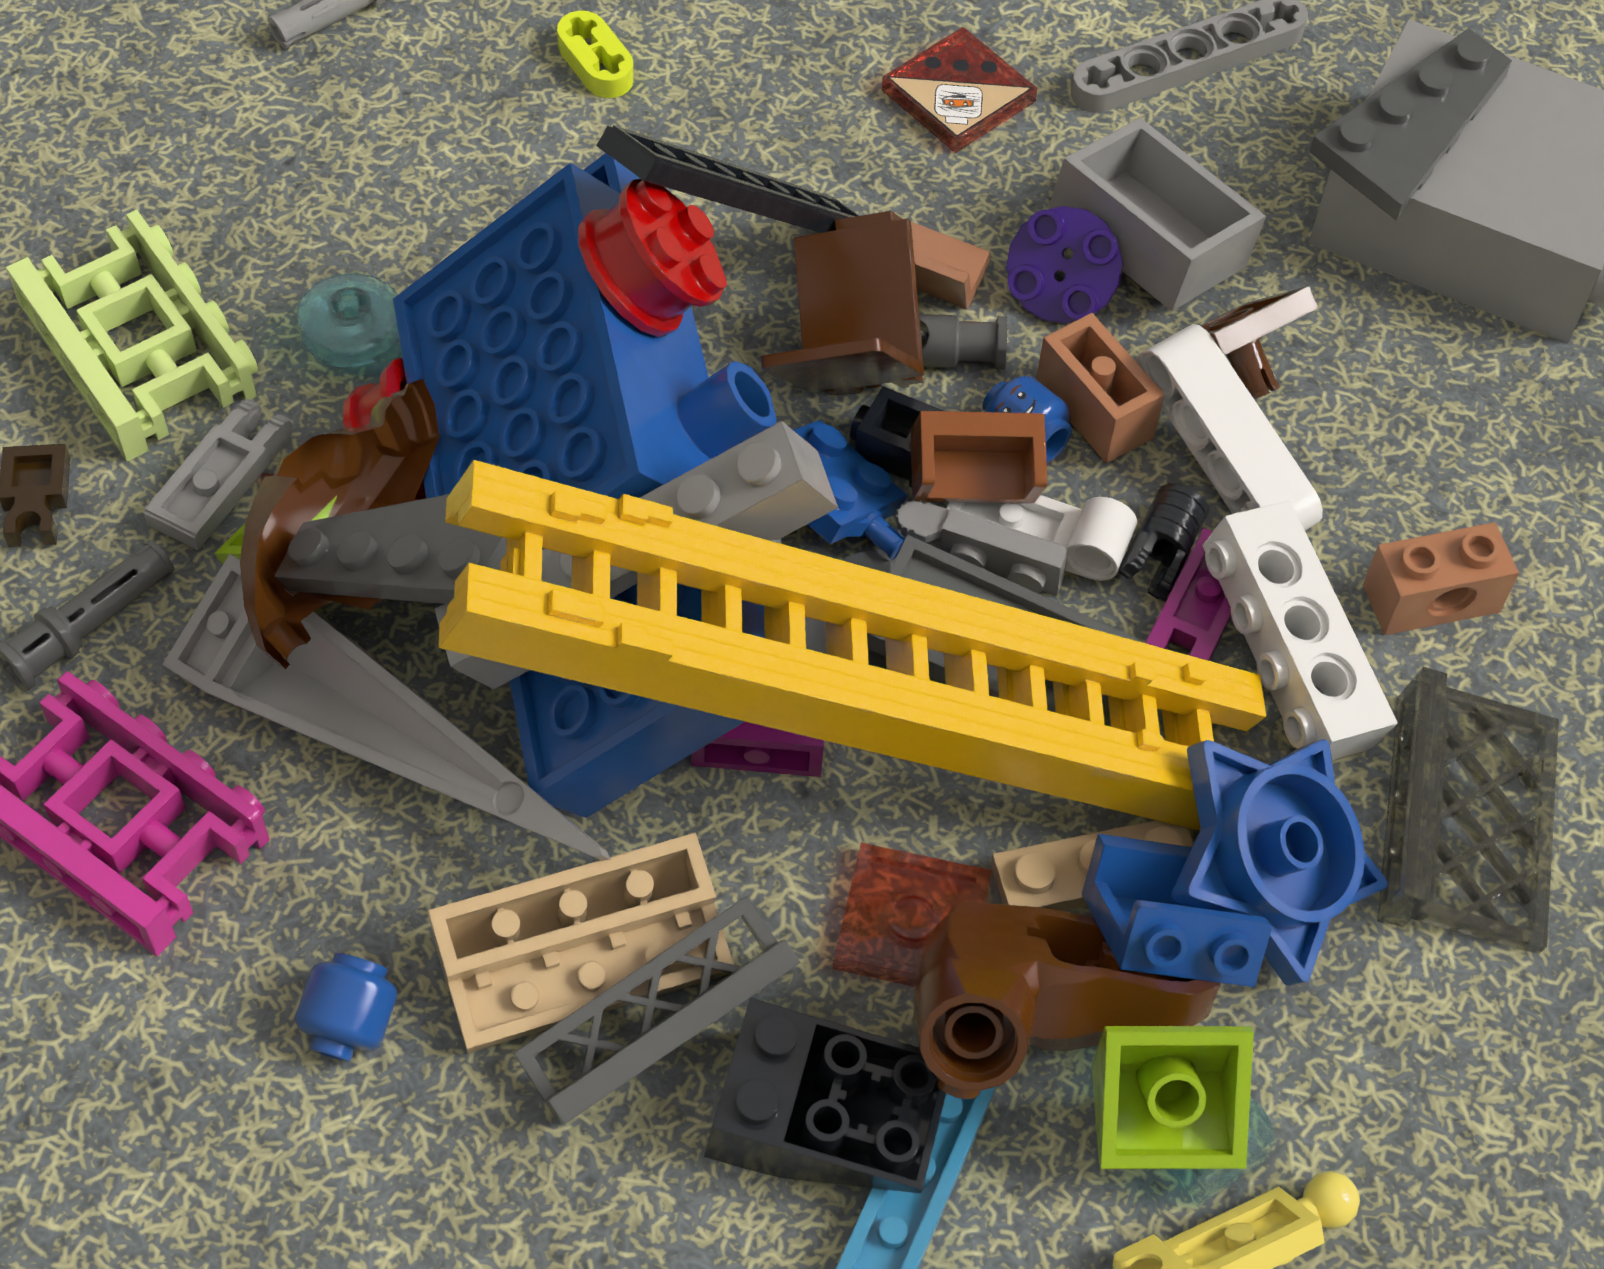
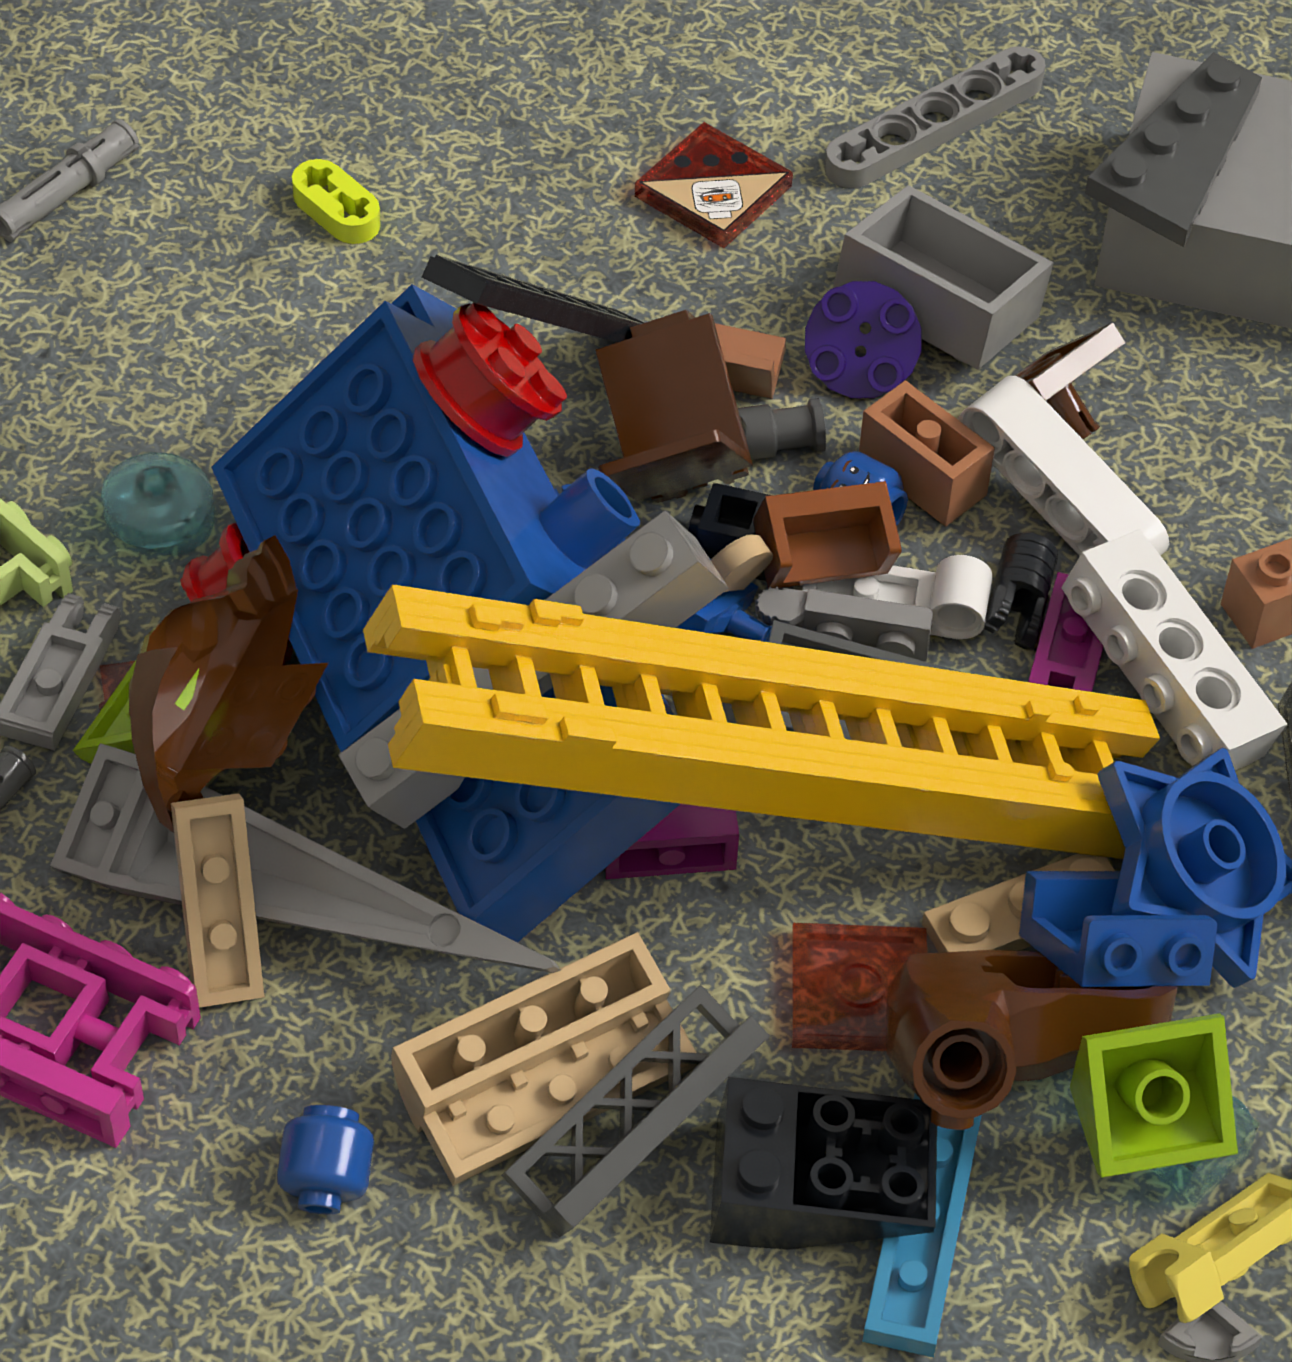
camera: 10 degrees left, 5 degrees down
dark grey wing [274,494,507,604] -> none
none -> tan plate [171,793,265,1008]
none -> tan tile [711,534,773,592]

